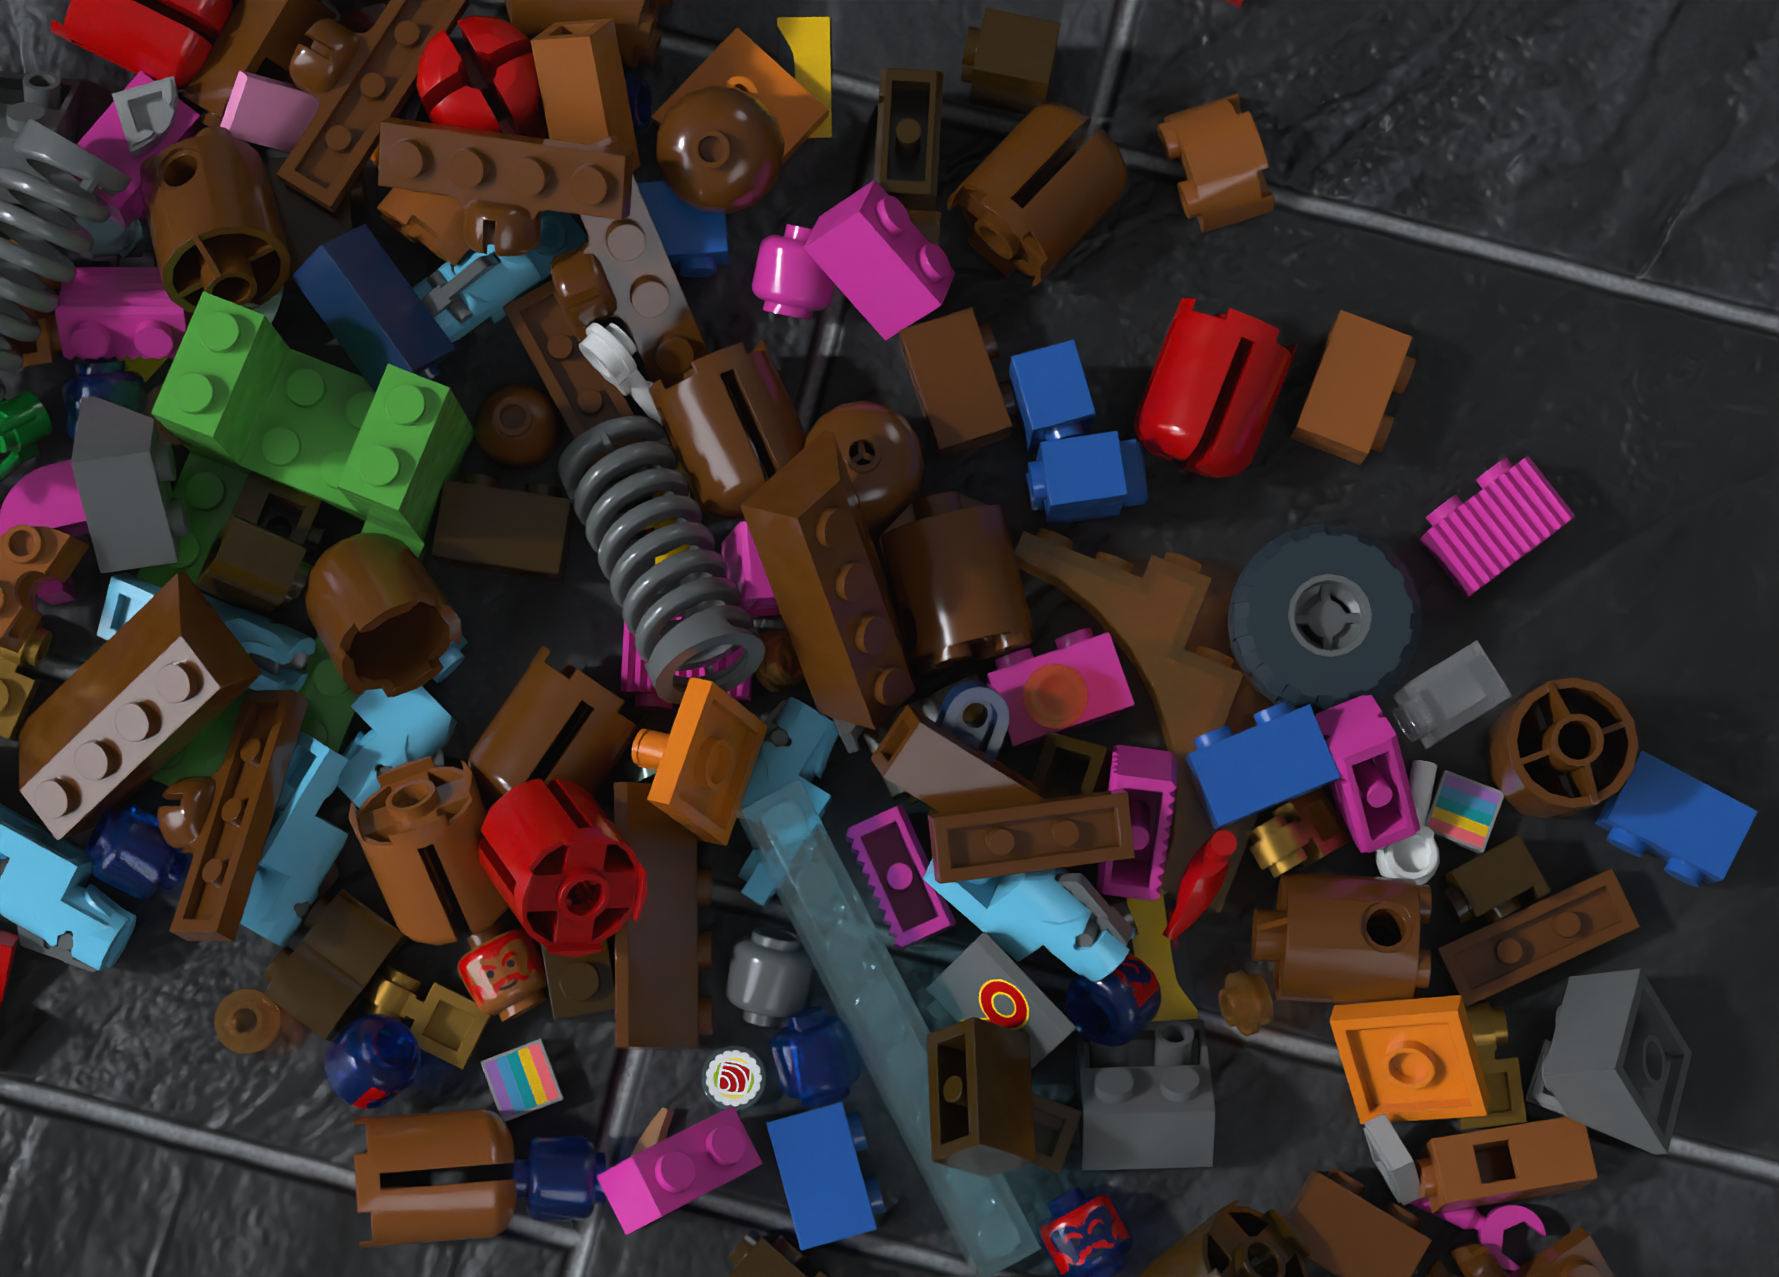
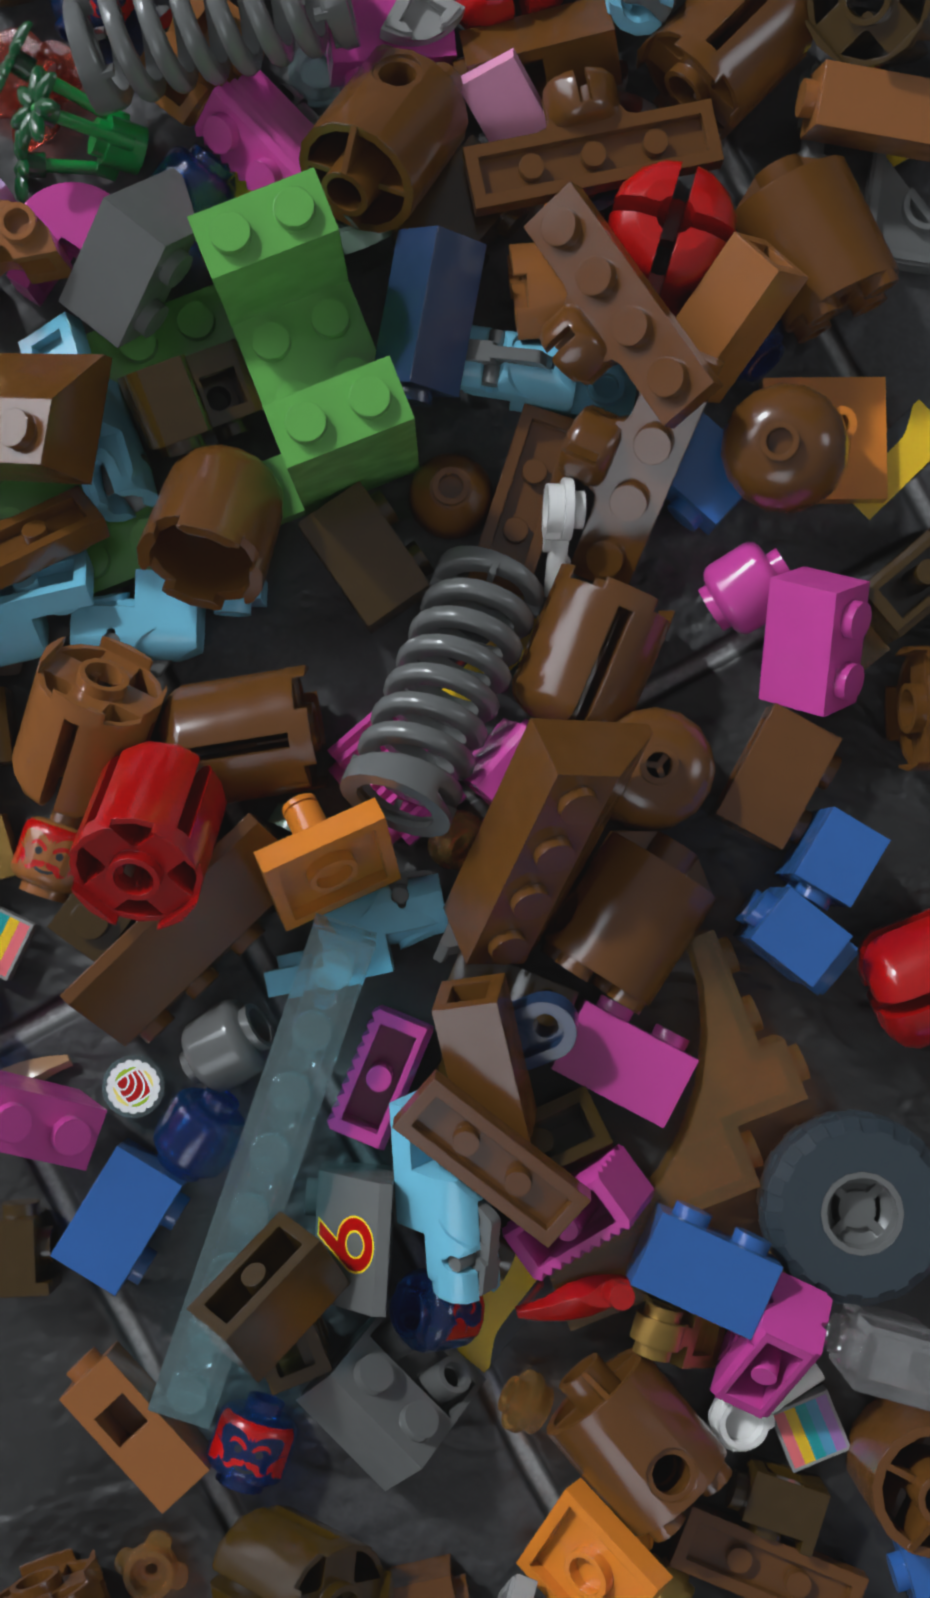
camera: 45 degrees right, 5 degrees up
clear orange plate [1023,664,1088,729] -> none

